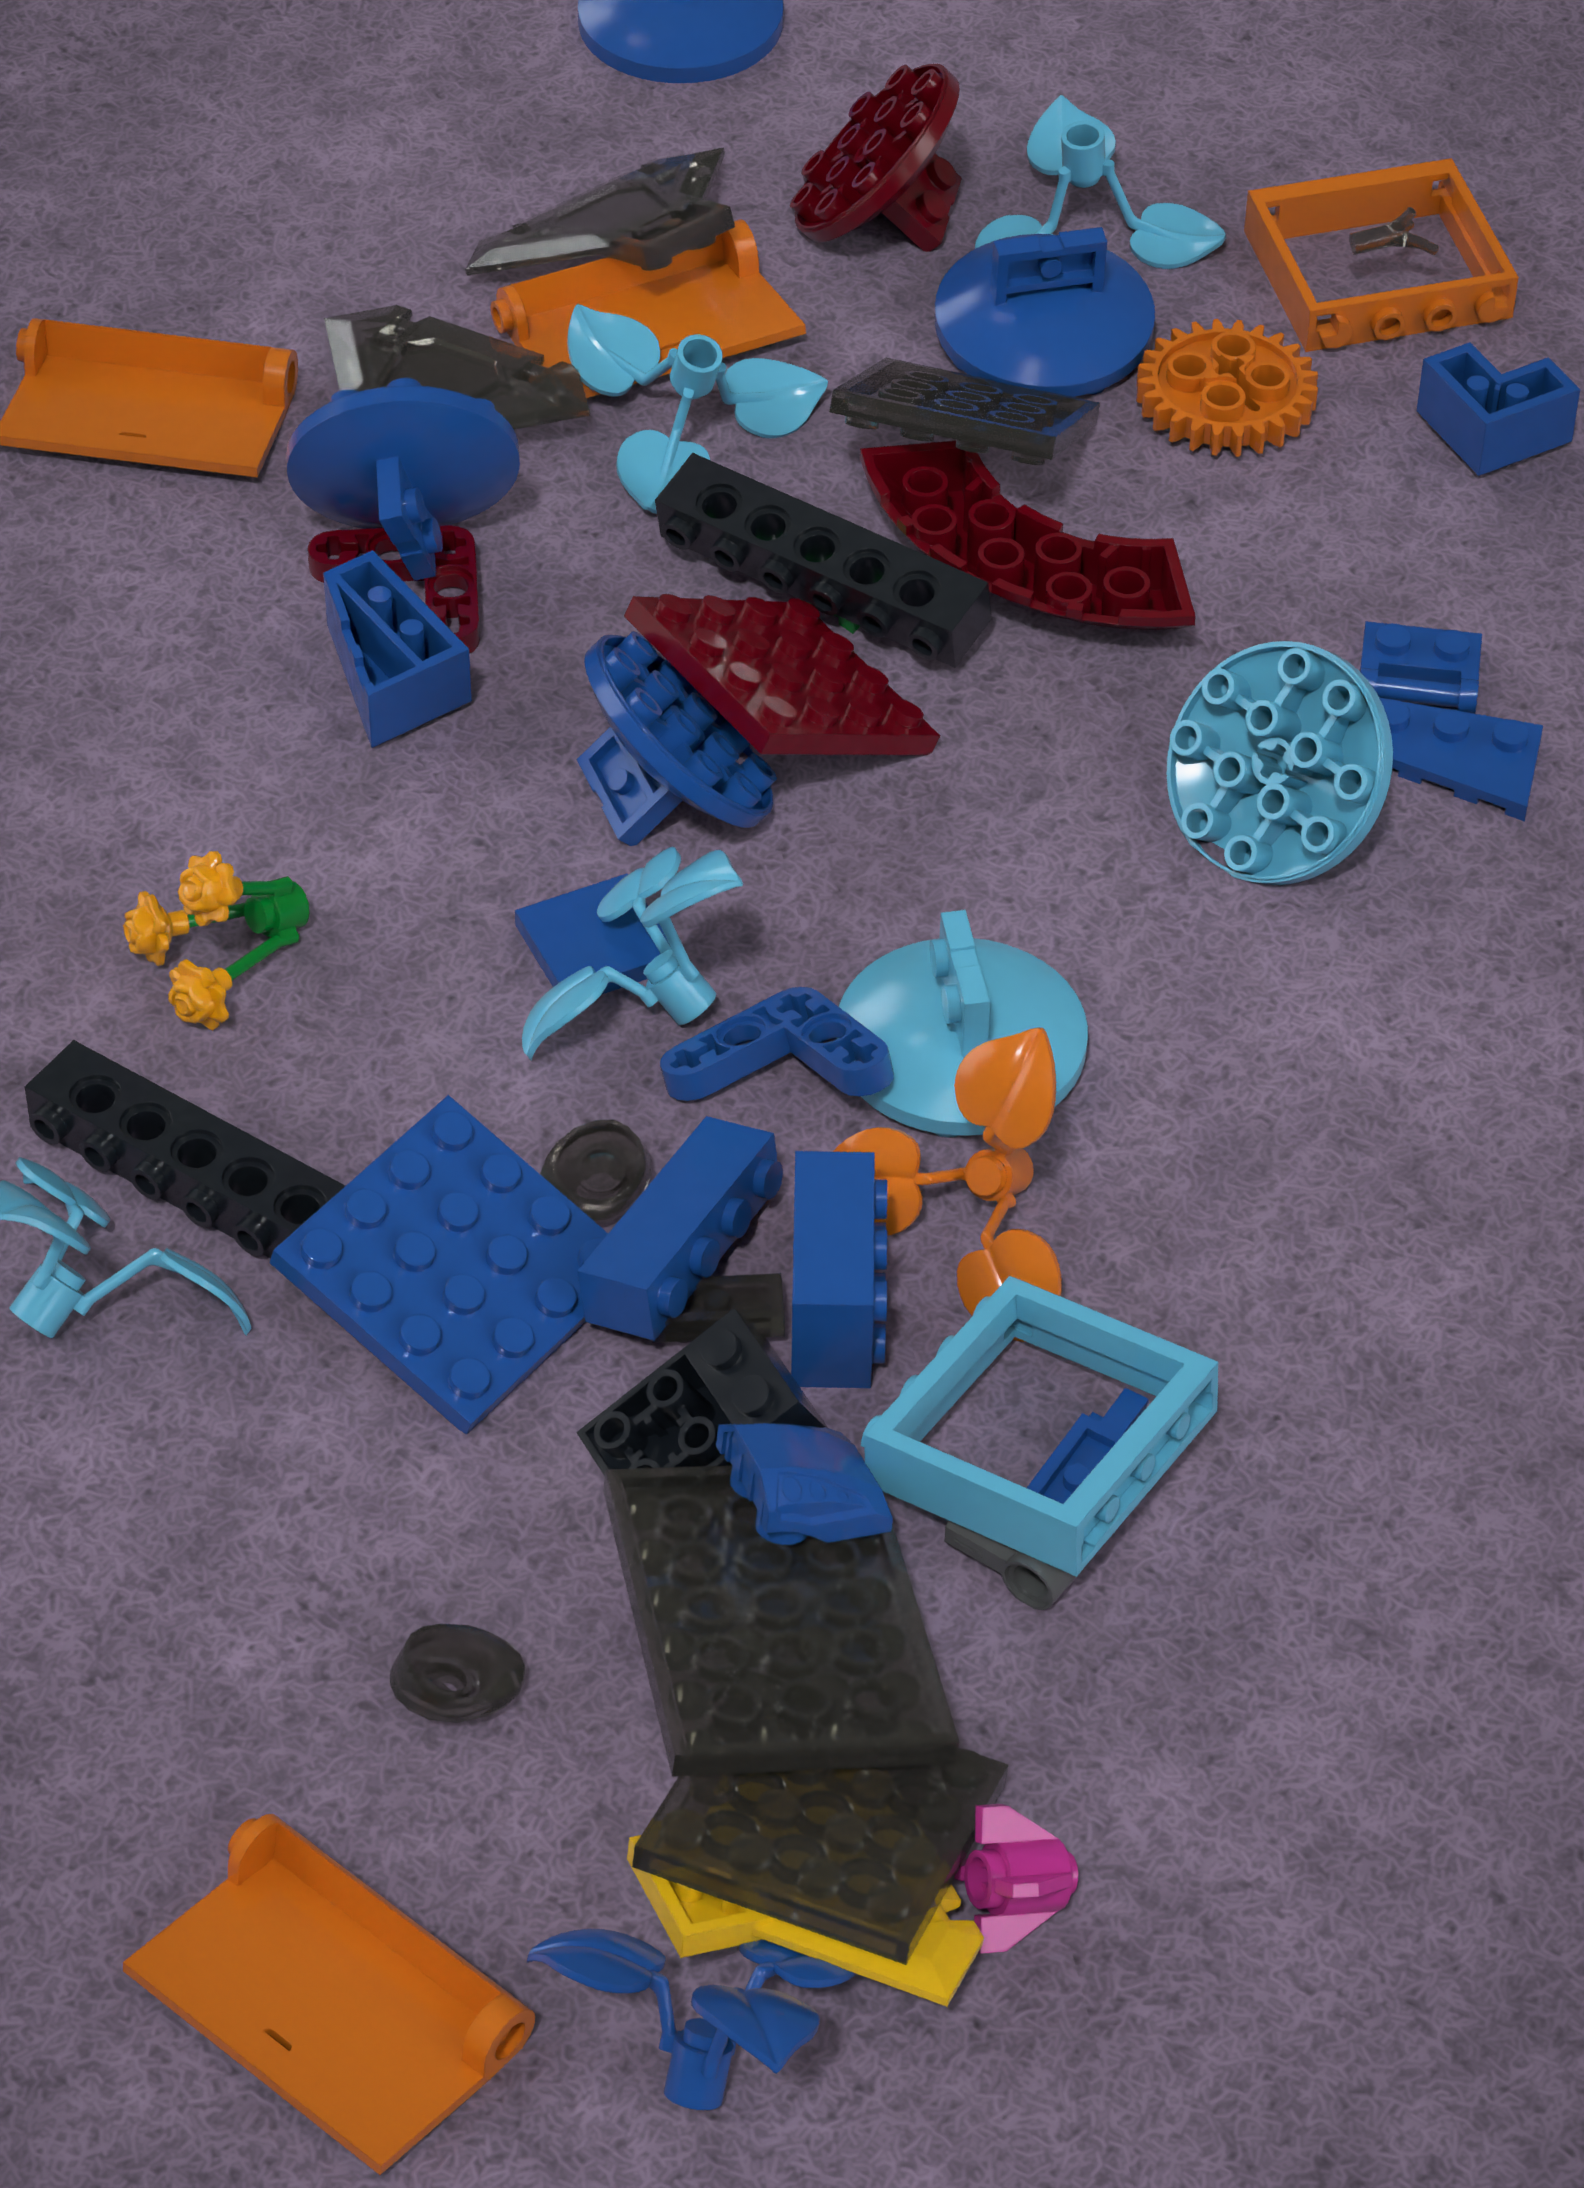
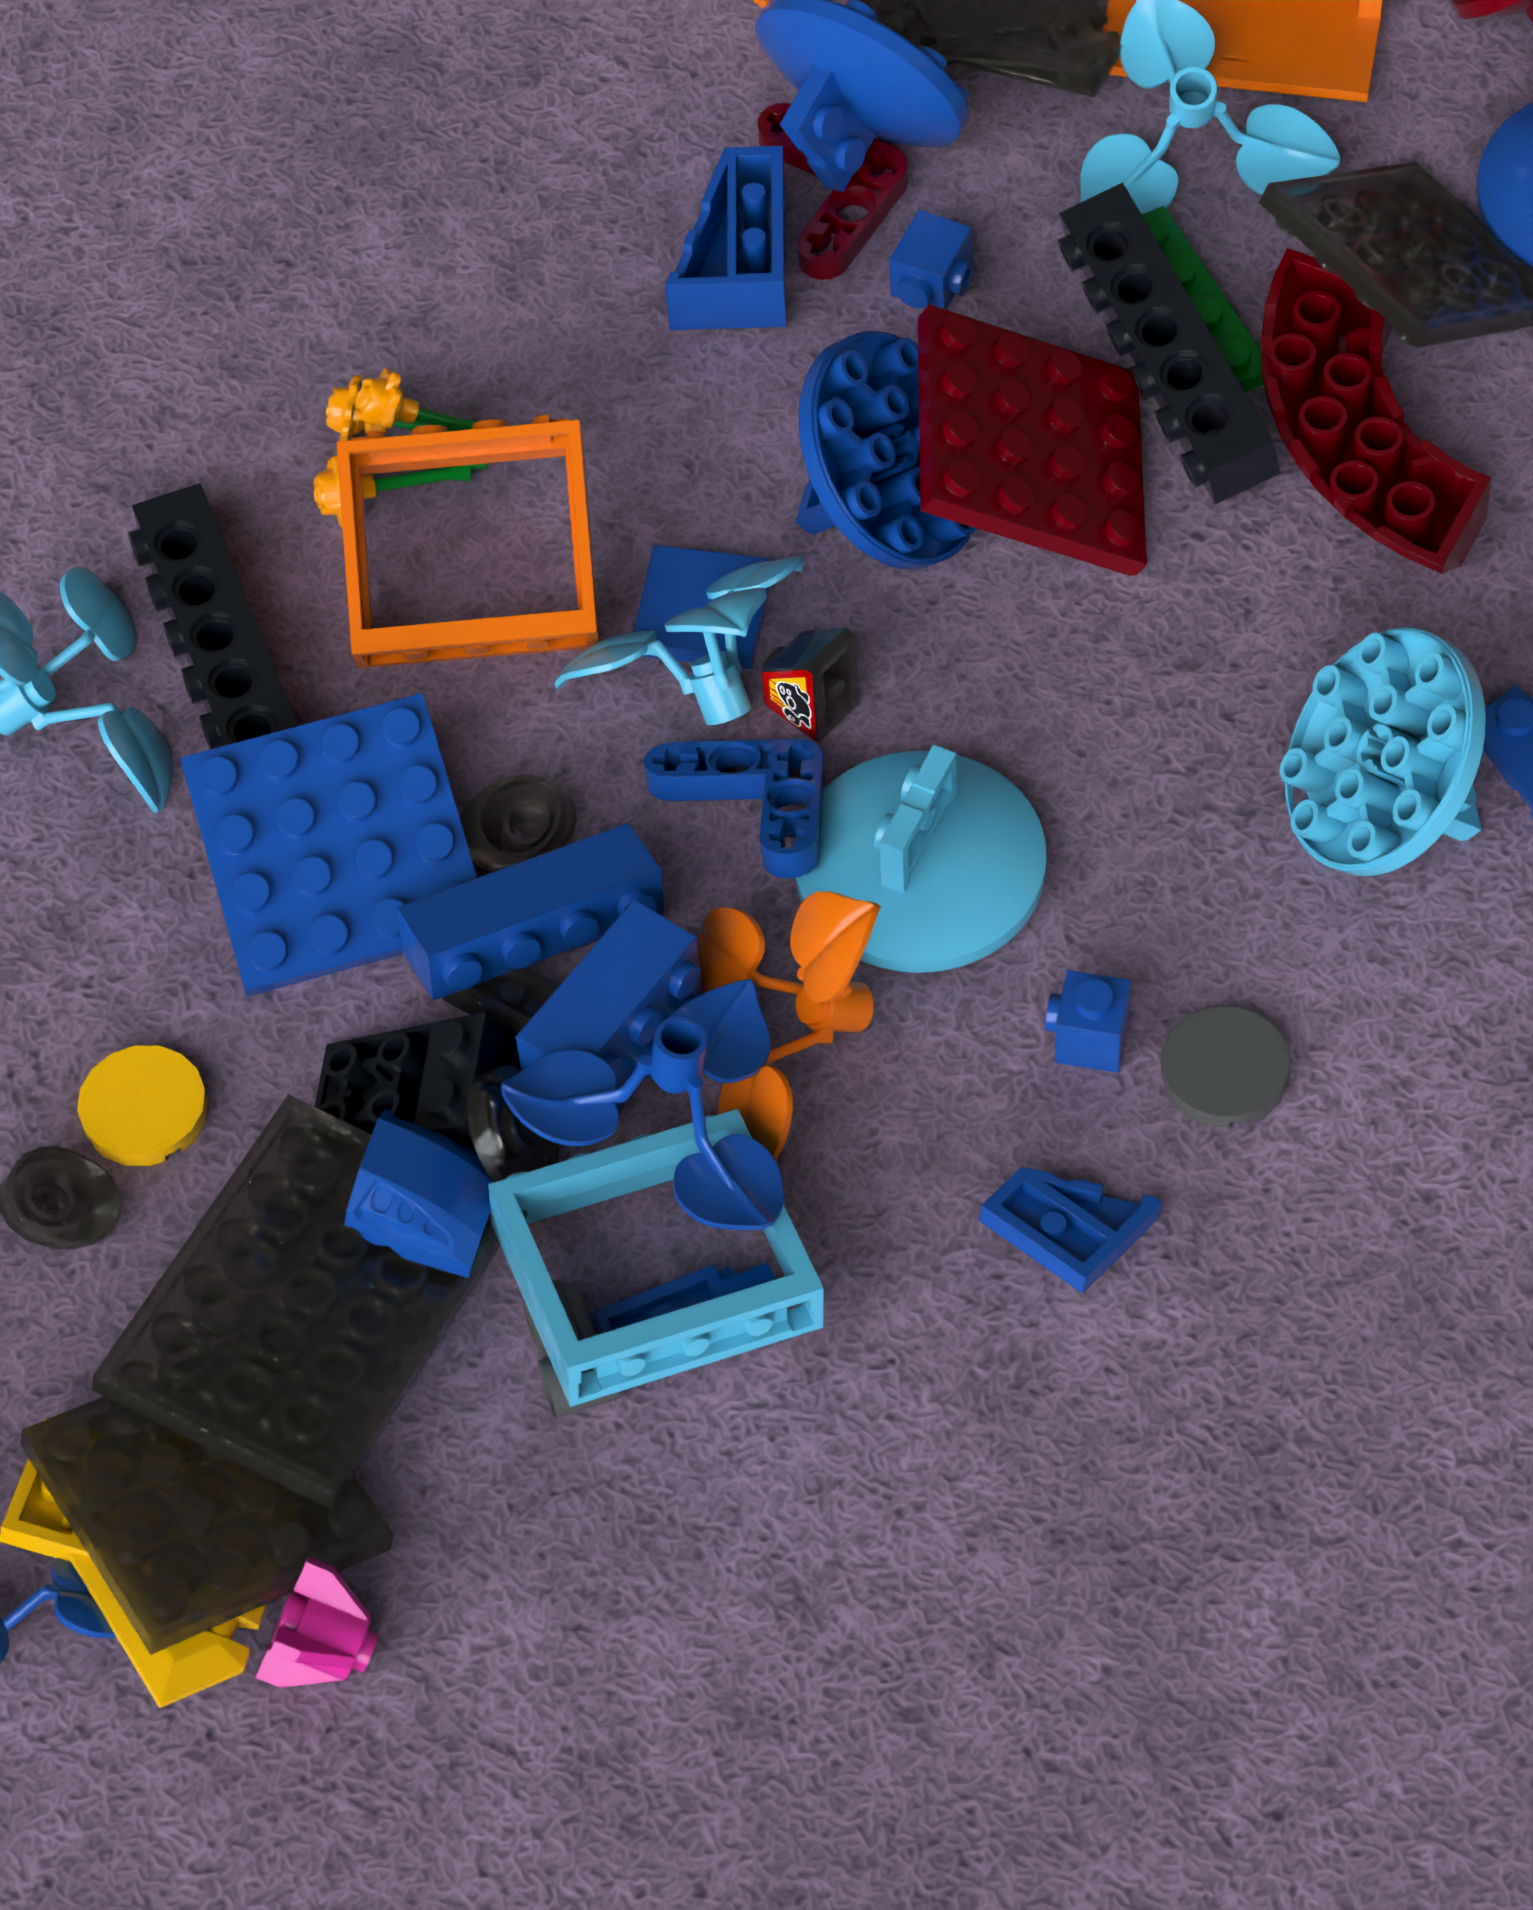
camera: 40 degrees right, 10 degrees up
none -> yellow tile [77,1045,208,1166]
none -> orange window [336,414,600,668]
none -> clear smoke tile [467,1064,560,1182]
none -> blue plant [501,979,784,1230]
none -> clear smoke slope [761,628,860,743]
none -> blue brick [889,209,973,310]
none -> blue wing [979,1166,1163,1294]
none -> blue brick [1045,970,1131,1073]
none -> dark grey tile [1161,1006,1290,1127]

